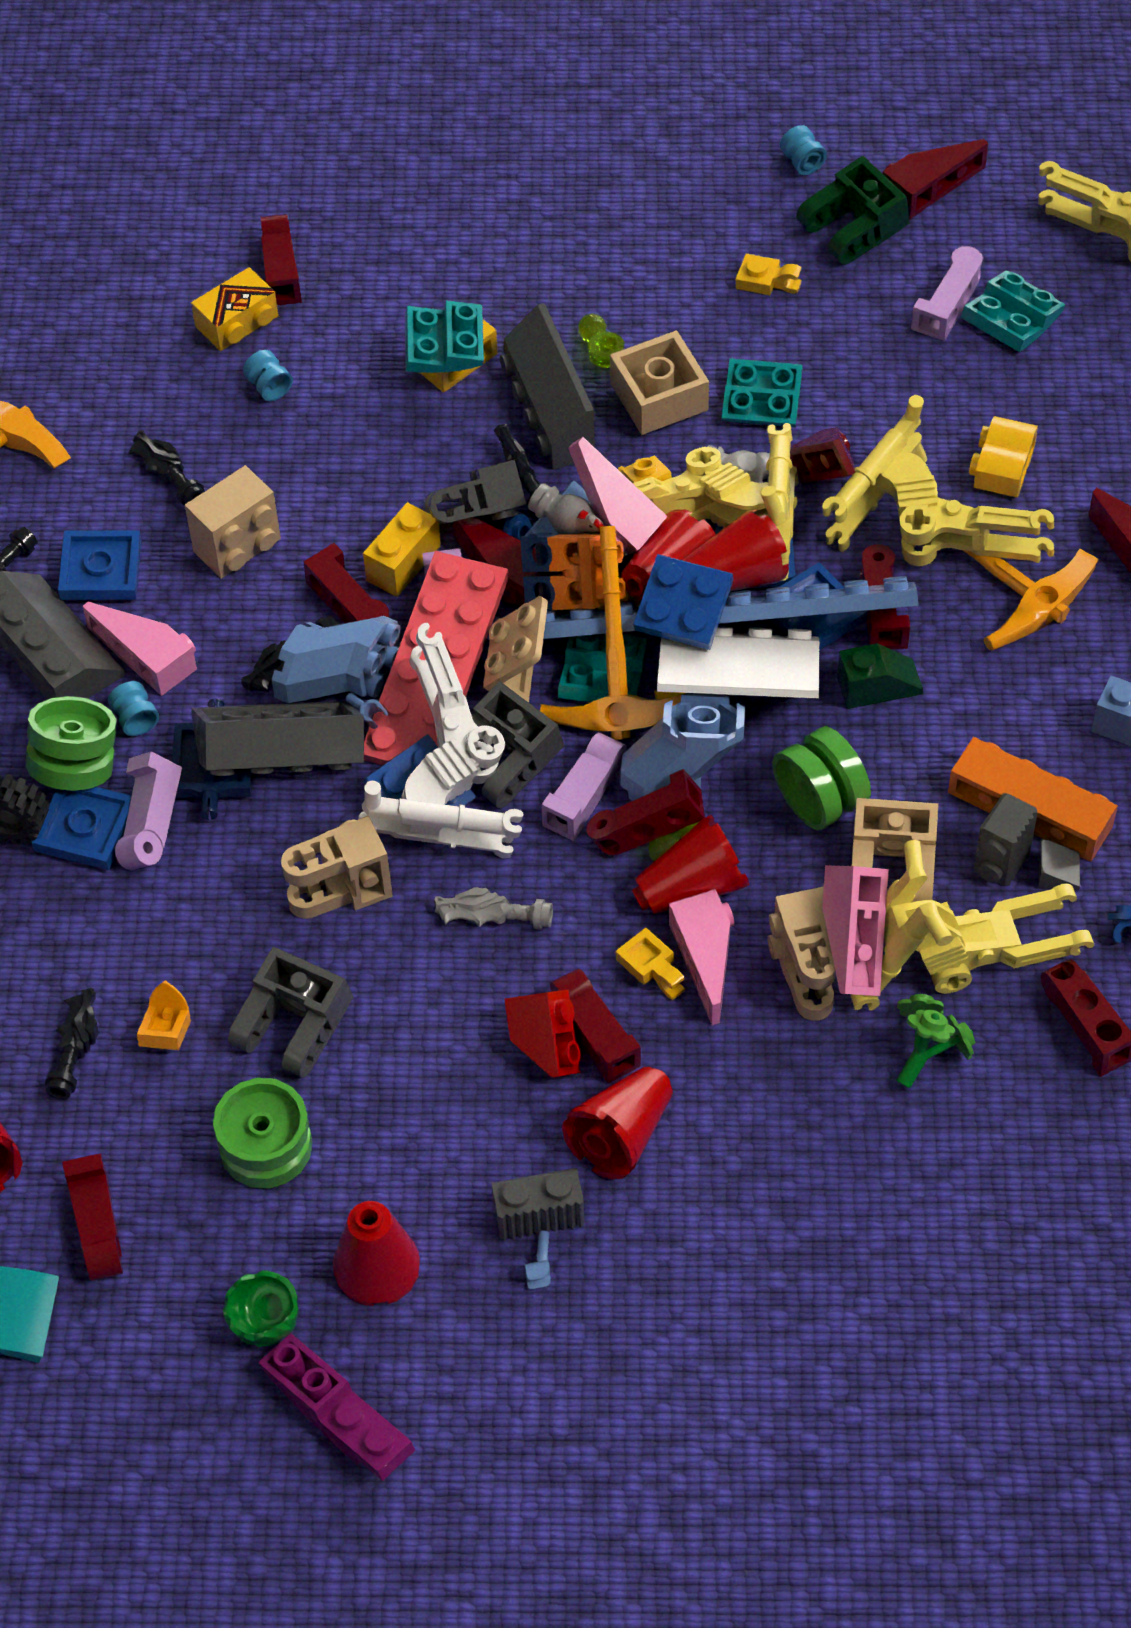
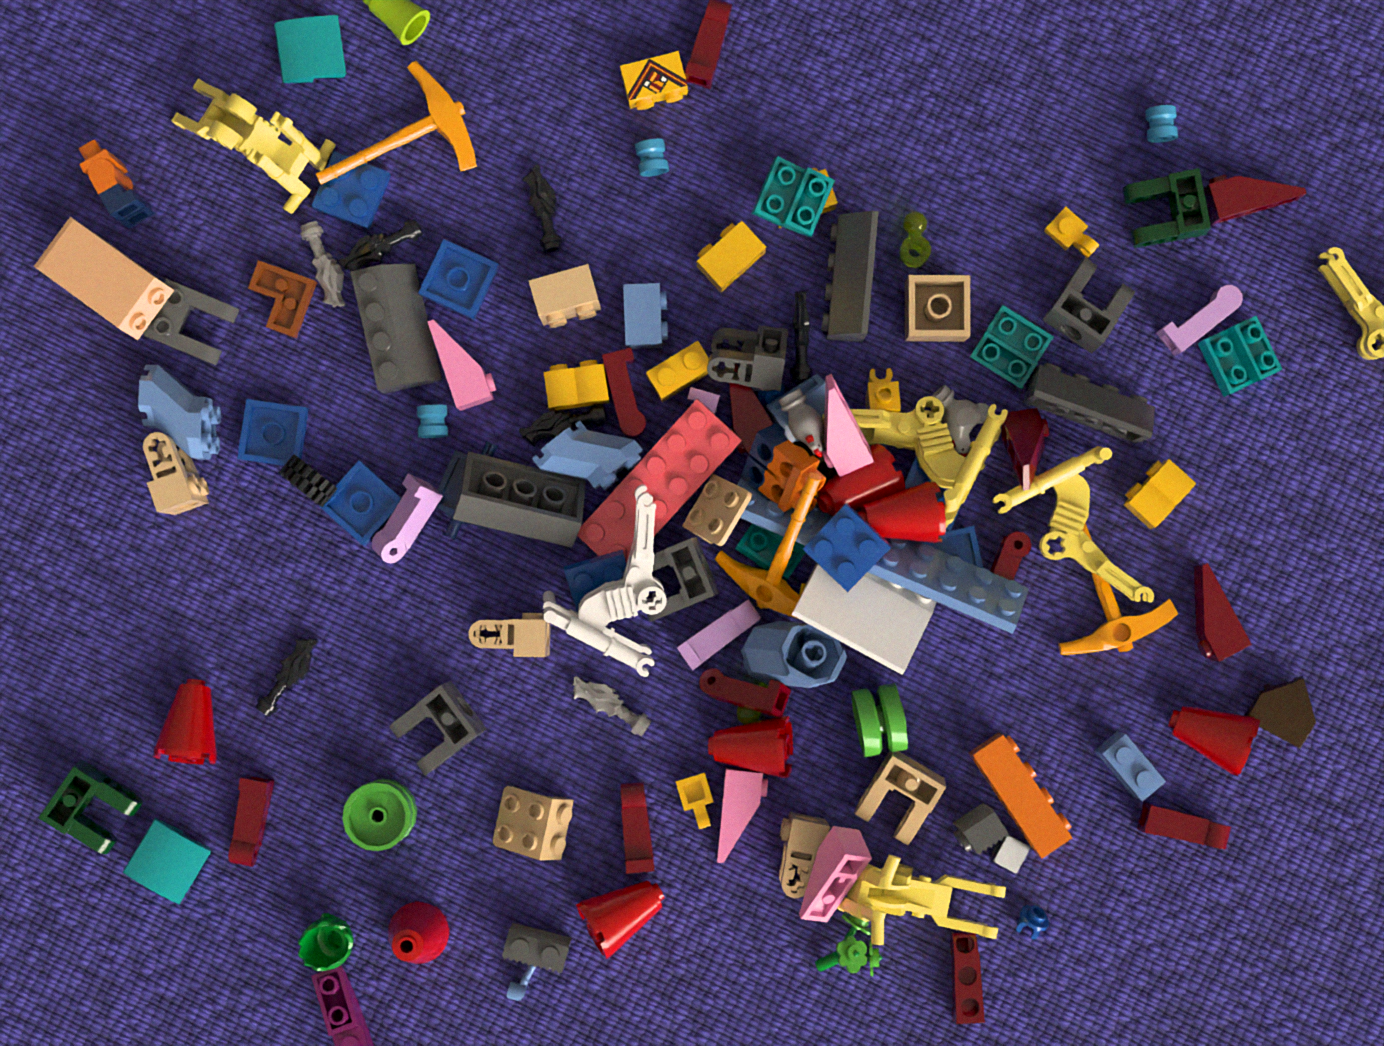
camera: 25 degrees right, 30 degrees up
bright green wheel [26,696,116,791] -> none
light orange plate [137,981,191,1050] -> none
medium blue hand [346,693,388,729] -> none
red slope [504,990,580,1077] -> none
dark green slope [837,643,923,709] -> none
none -> tan bracket [493,786,574,860]
none -> yellow brick [544,360,609,411]
none -> medium blue brick [623,283,668,349]
none -> yellow brick [697,221,766,293]
none -> dark grey slope [1022,363,1155,444]
none -> dark grey brick [1042,257,1136,354]

